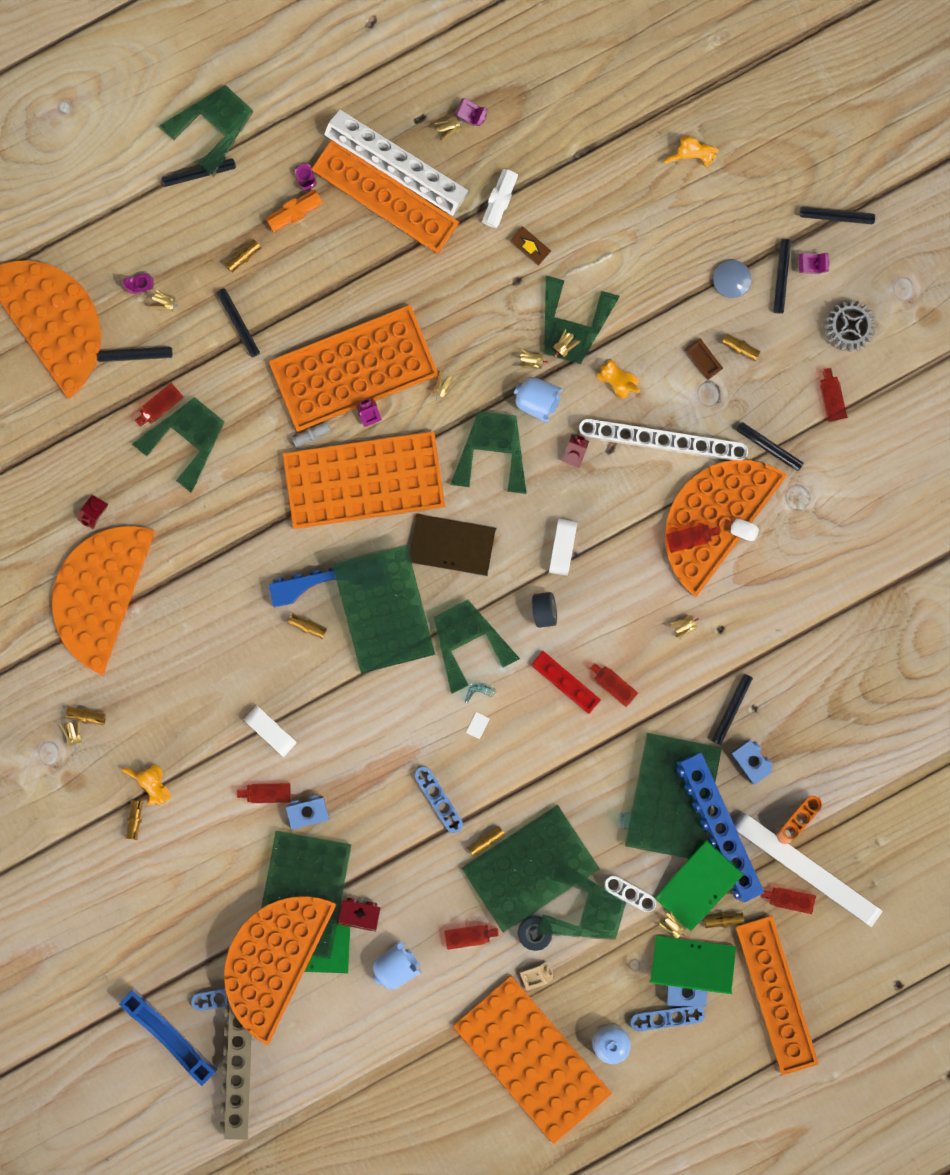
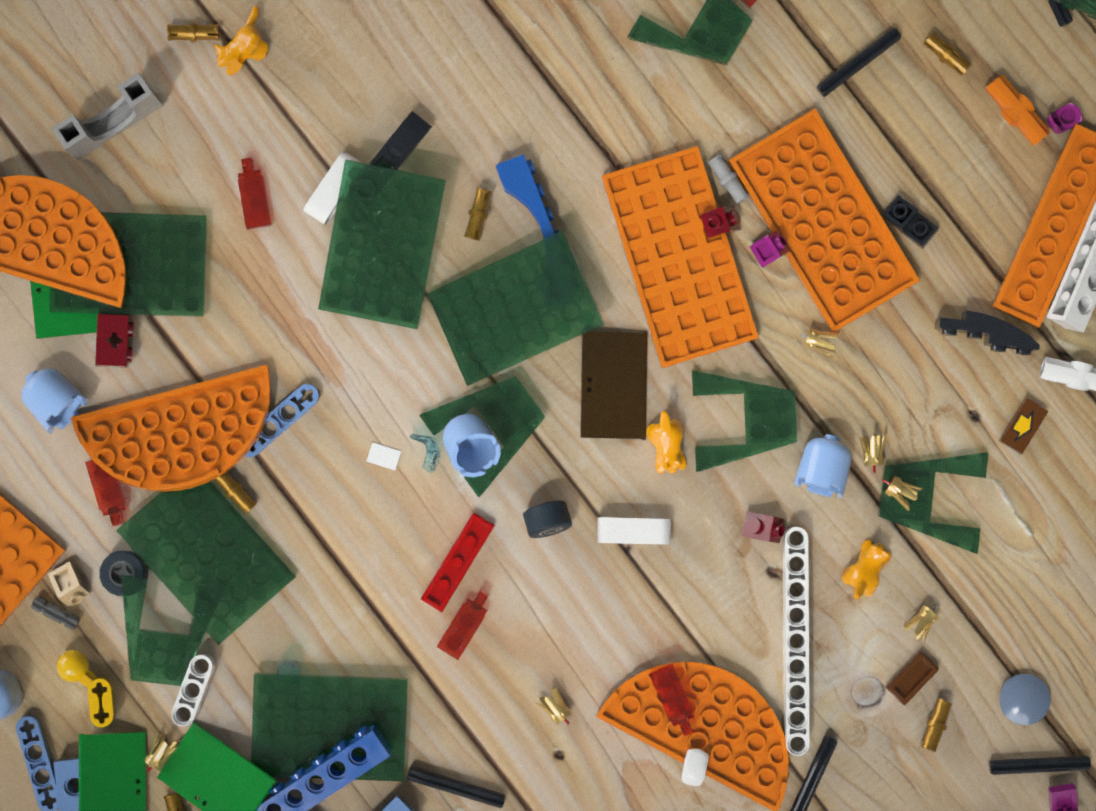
camera: 85 degrees right, 0 degrees up
medium blue brick [286,795,330,830] -> none
none -> dark grey axle [31,596,80,630]
none -> light grey arch [52,73,163,160]
none -> yellow beam [56,650,116,727]
none -> orange plate [71,365,271,492]
none -> clear green plate [318,159,446,329]
none -> black slope [349,111,432,207]
none -> light blue cylinder [443,414,501,477]
none -> light orange animal [647,411,687,474]
none -> dark red bracket [701,206,741,238]
none -> black slope [883,195,939,249]
none -> pearl gold piece [903,605,939,643]
none -> black slope [935,310,1040,355]

